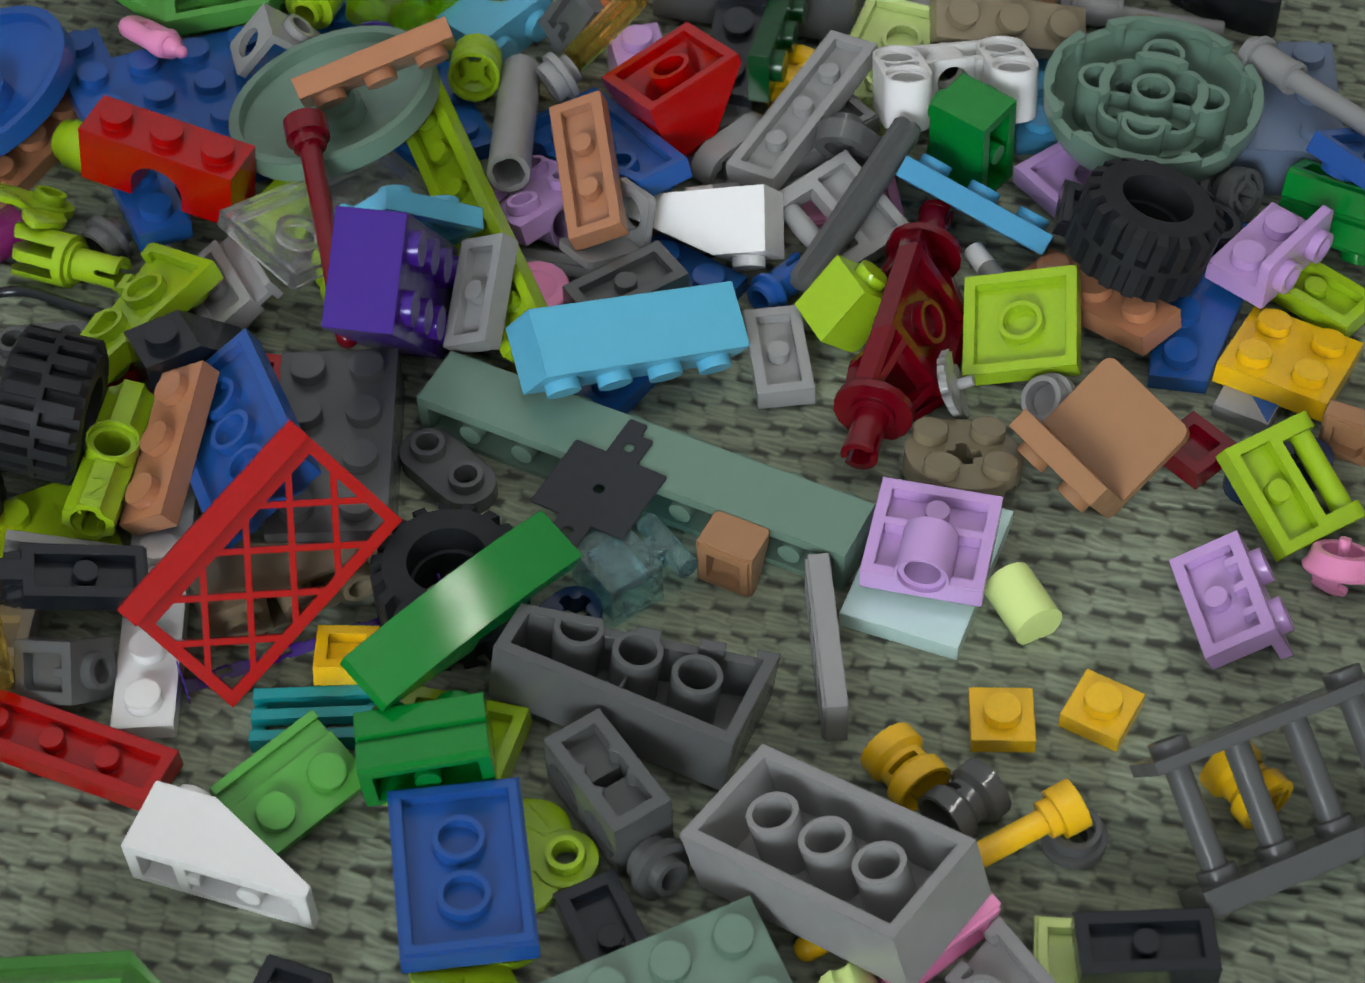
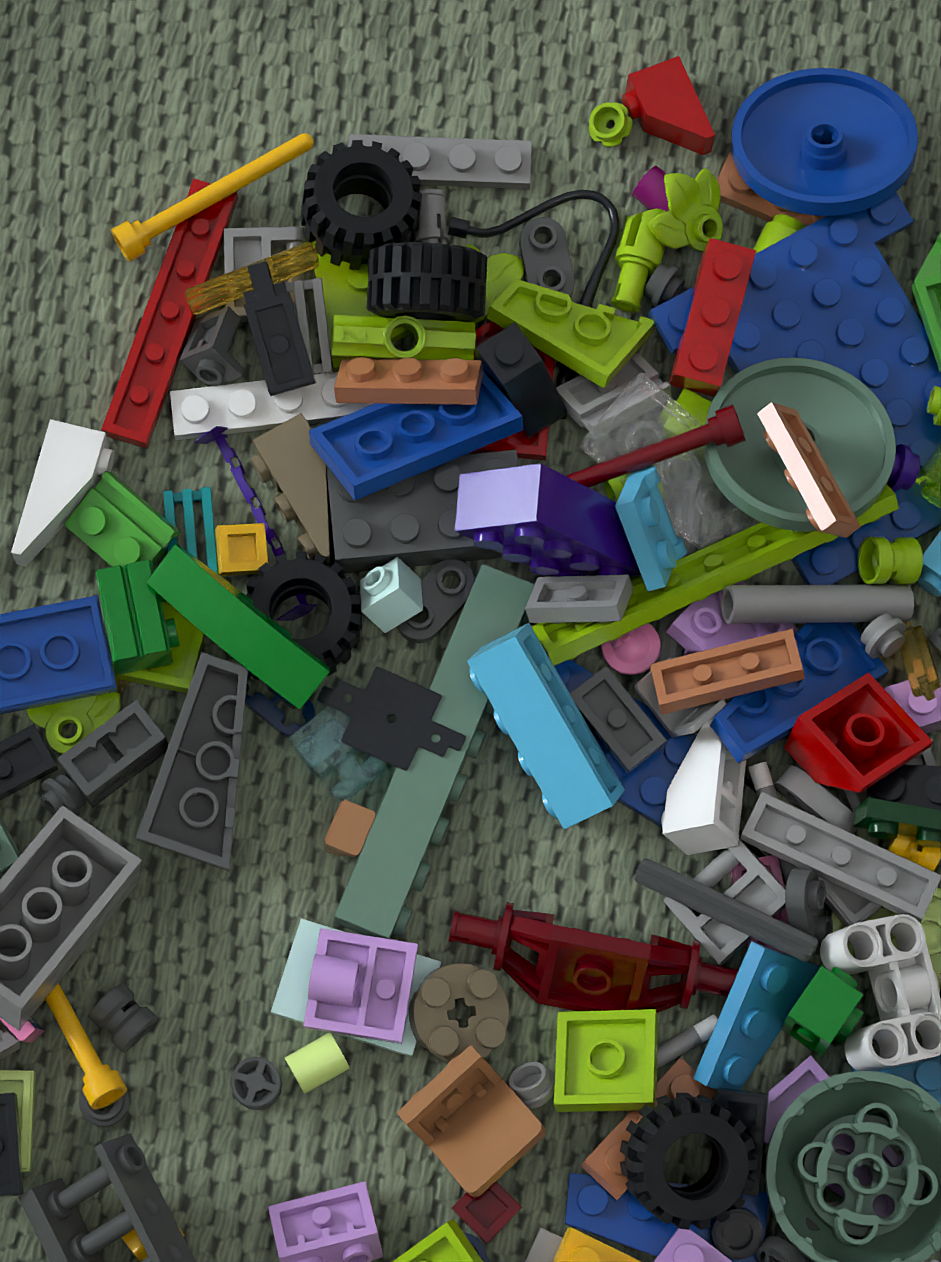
camera: 80 degrees right, 25 degrees up
red fence [117,419,402,707] -> none
bright pink piece [118,15,188,59] -> none
light grey bracket [230,3,321,78] -> none
light grey plate [743,305,815,409] -> none
blue pin [747,252,802,309] -> none
lime brick [794,255,888,353] -> none
light grey tile [804,553,849,741] -> none
yellow wheel [860,722,951,811] -> none
light grey plant [936,349,976,419] -> none
yellow plate [968,687,1036,753] -> none
yellow plate [1058,669,1145,752] -> none
none -> dark grey wheel [231,1057,282,1110]
none -> light aqua plate [360,557,423,633]

